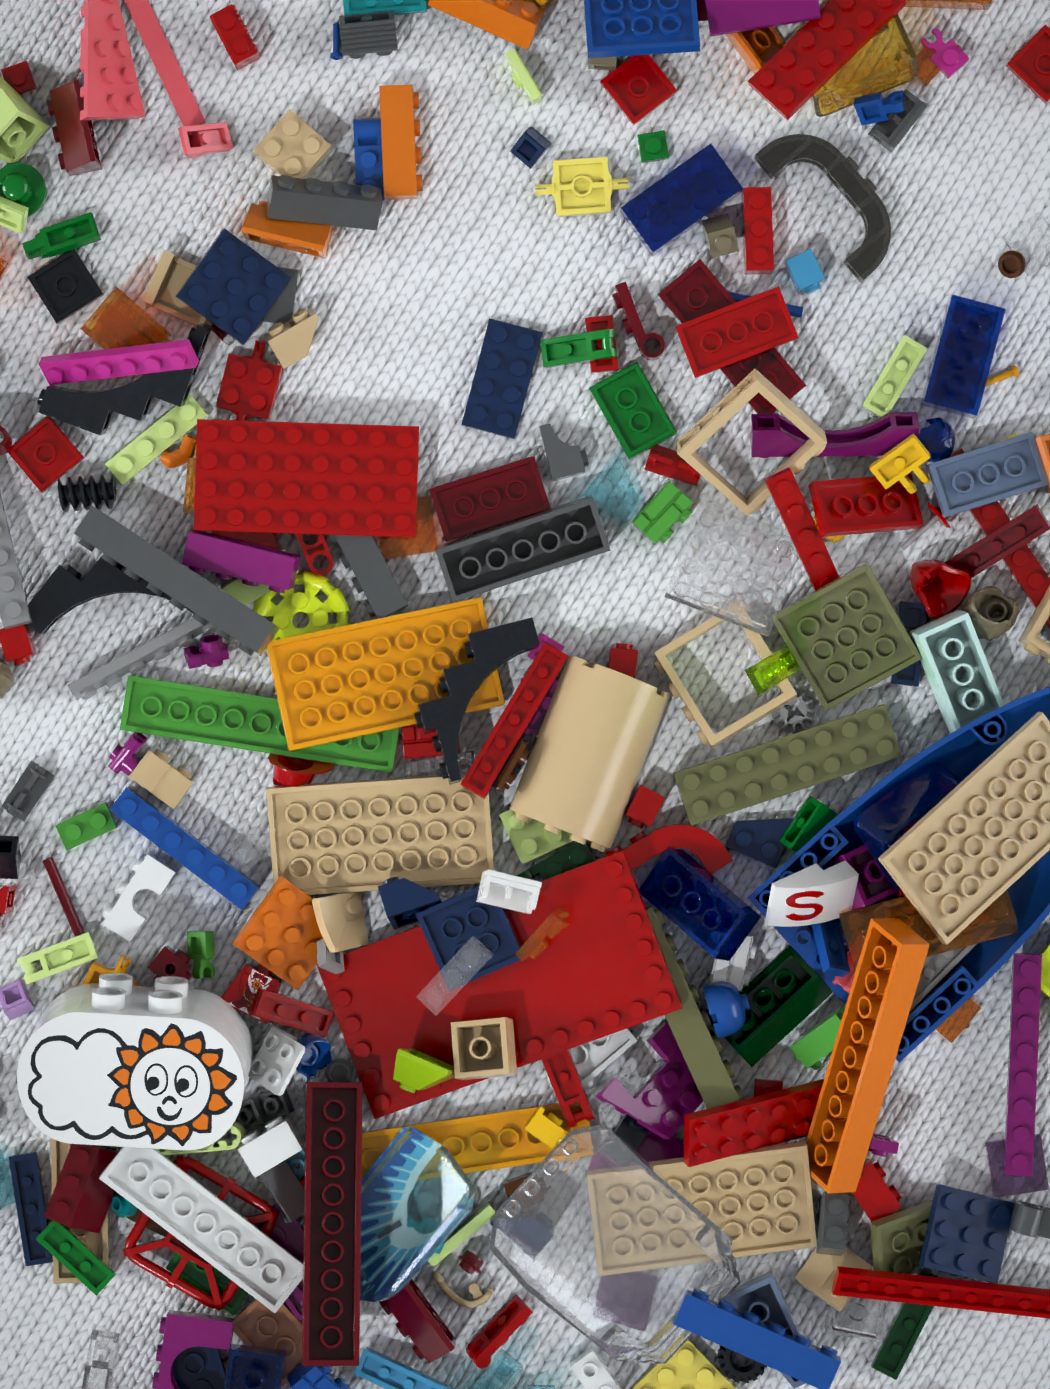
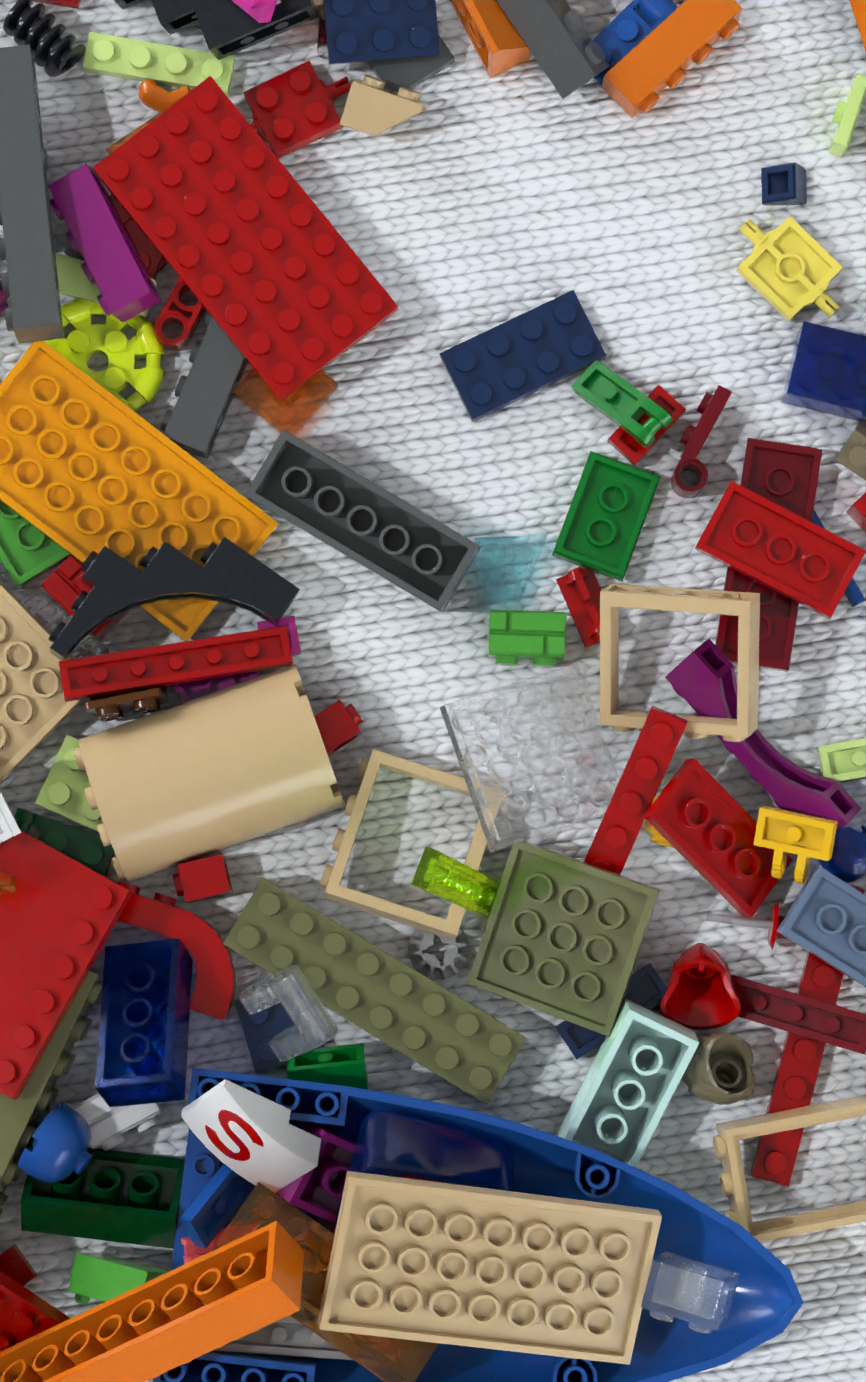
camera: 50 degrees right, 5 degrees down
dark red plate [429,456,551,542] -> none
dark grey arch [539,423,589,481] -> none
none -> clear connector [238,965,339,1062]

